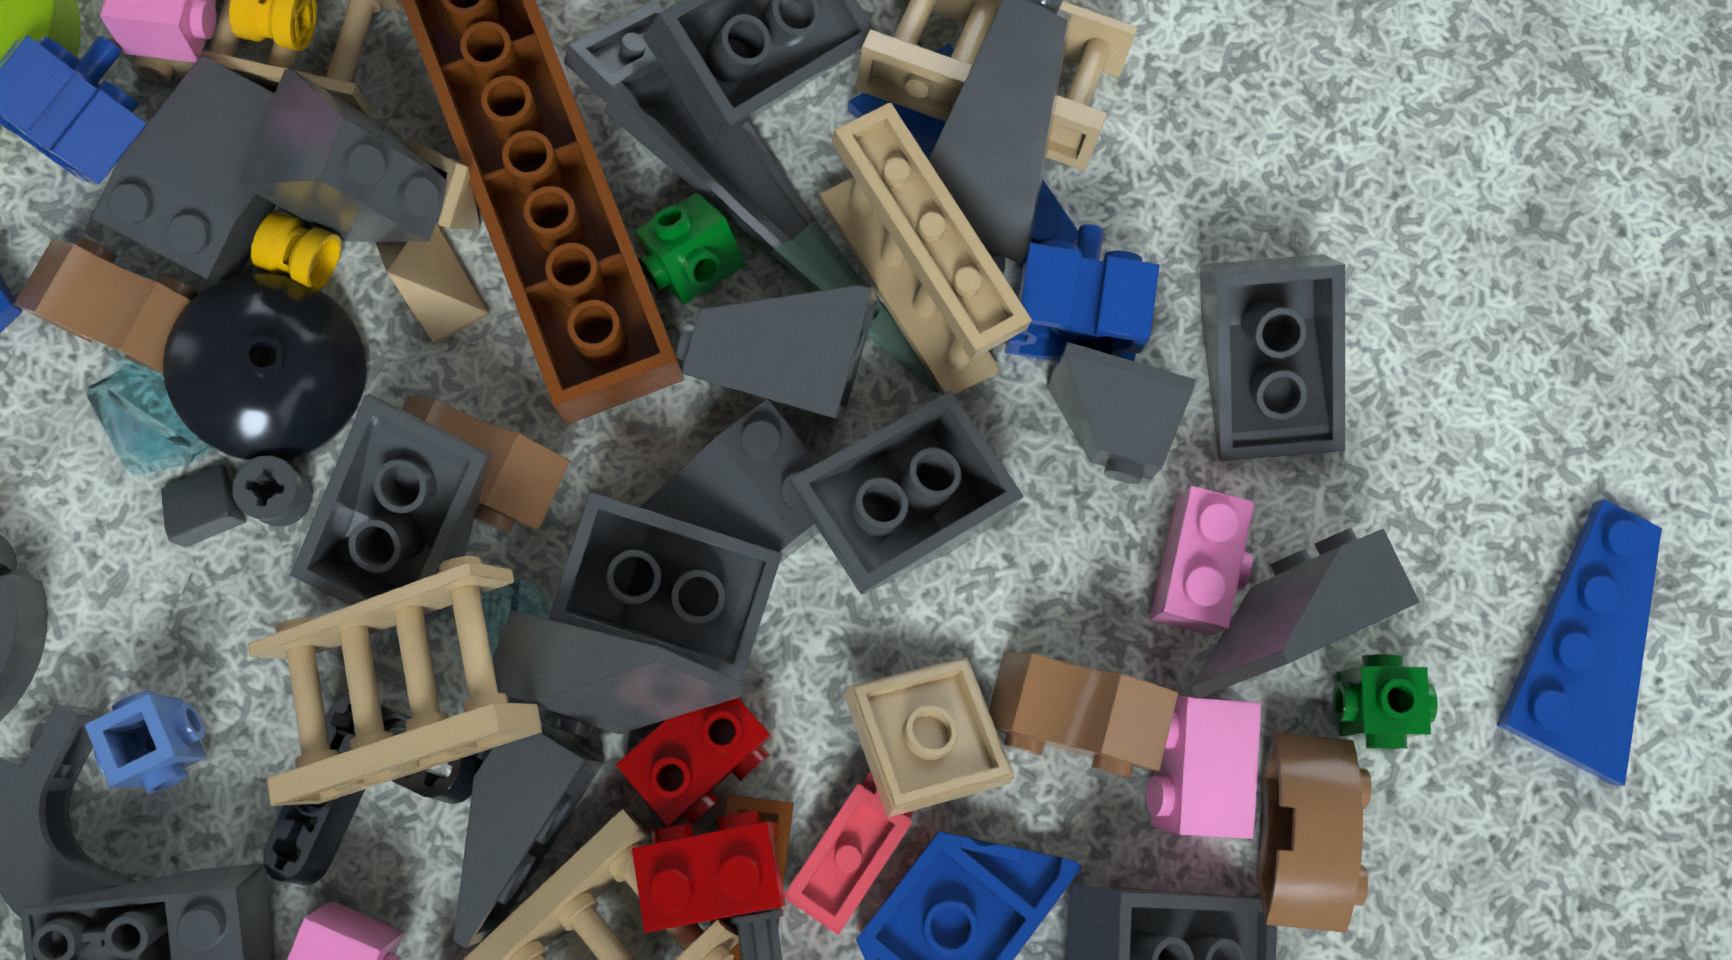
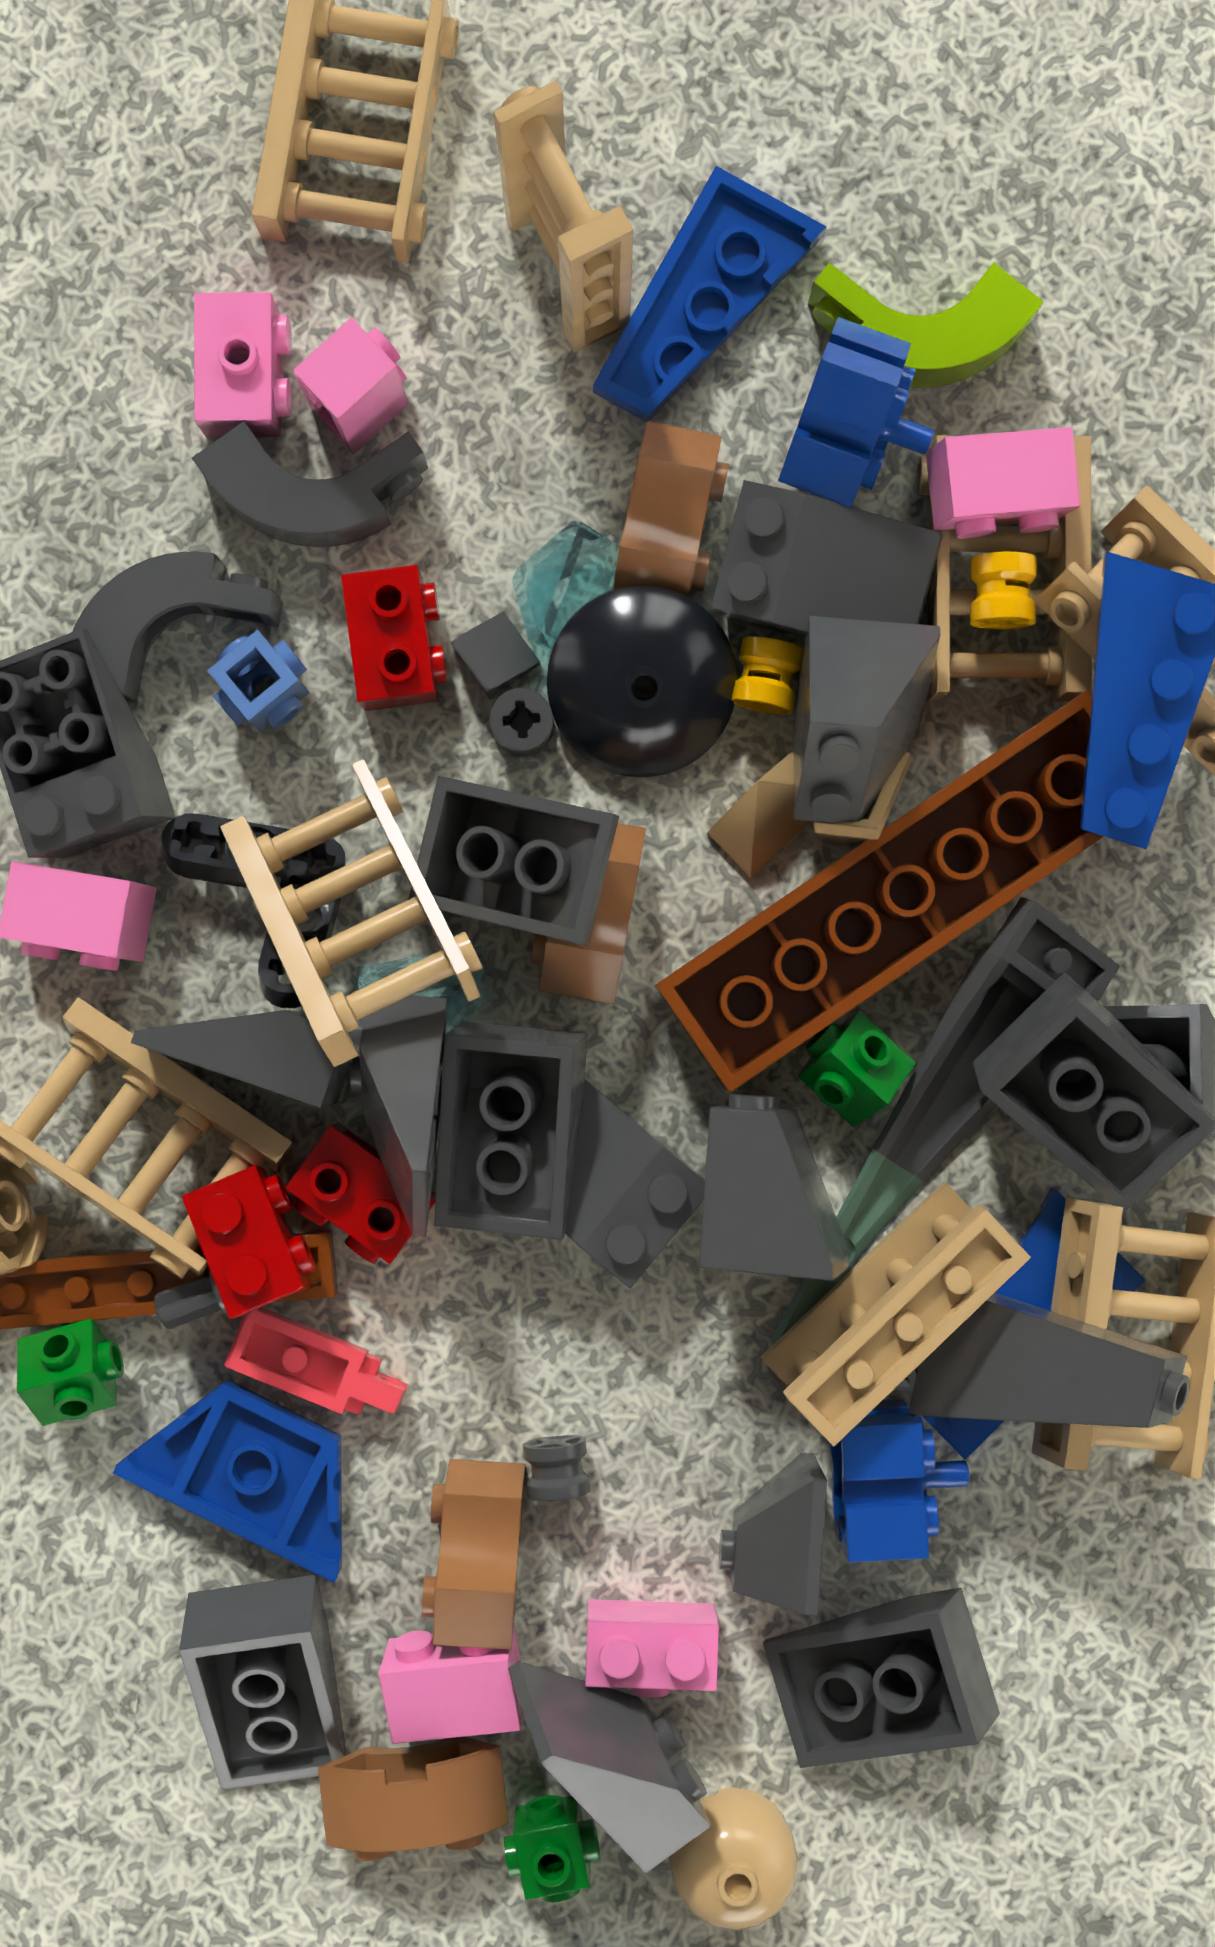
camera: 80 degrees right, 10 degrees up
dark grey slope [788,390,1024,595] -> none
tan tile [844,657,1014,818] -> none
none -> red brick [341,565,448,711]
none -> dark grey wheel [523,1435,590,1501]
none -> tan cylinder [669,1787,798,1931]

